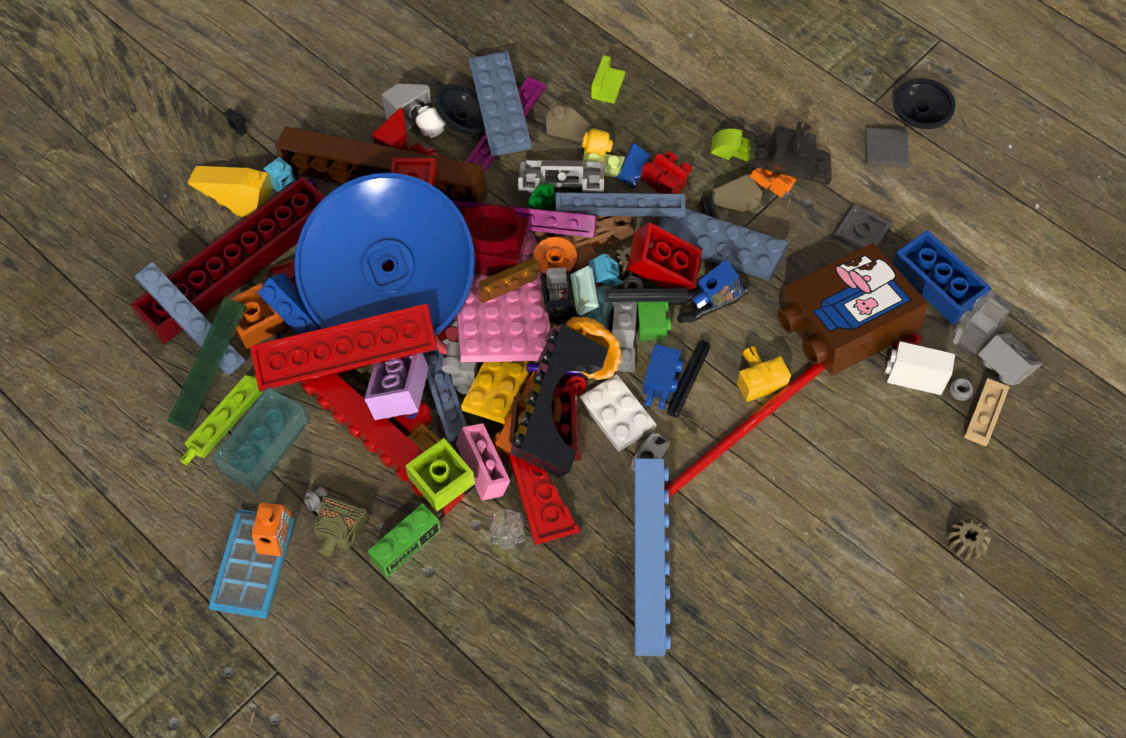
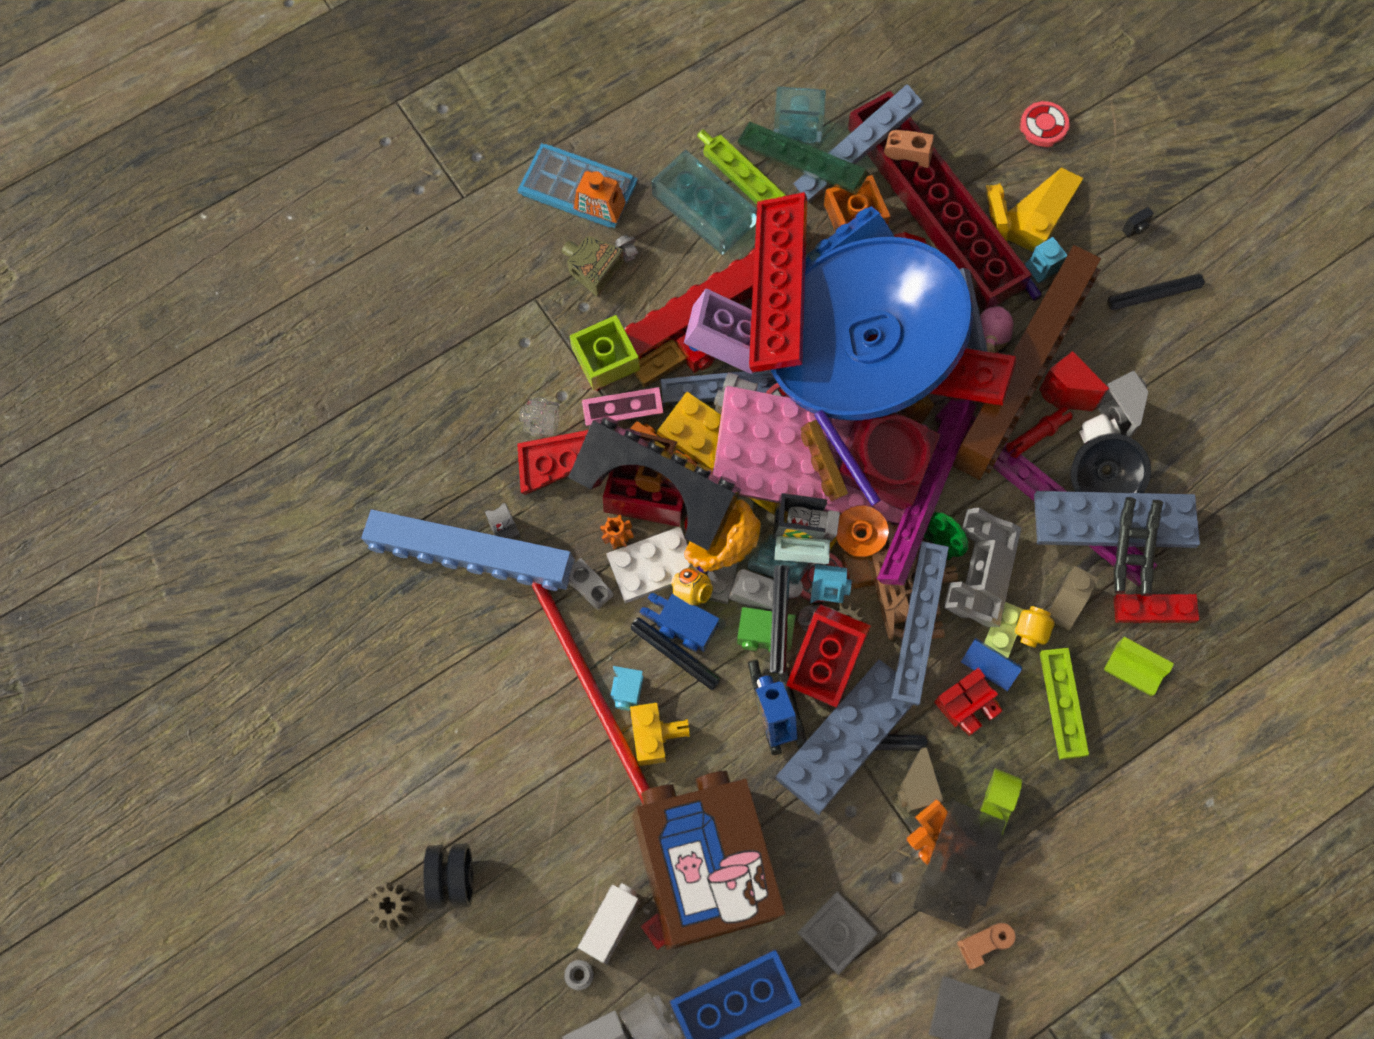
camera: 105 degrees right, 10 degrees up
bright green brick [368,503,441,577] -> none
tan plate [964,378,1009,447] -> none
none -> black wheel [423,843,474,909]
none -> light grey leg [485,503,521,540]
none -> orange gear [600,515,634,549]
none -> medium azure window [611,666,644,711]
none -> yellow head [672,567,713,606]
none -> clear light blue brick [773,87,826,143]
none -> dark purple bar [814,410,881,506]
none -> nougat leg [884,130,934,168]
none -> nougat leg [957,923,1015,969]
none -> yellow hinge [986,184,1012,242]
none -> tile [1020,101,1069,147]
none -> lime plate [1040,648,1089,760]
none -> black axle [1107,273,1205,310]
none -> pearl dark grey piece [1113,497,1163,596]
none -> red plate [1113,594,1199,623]

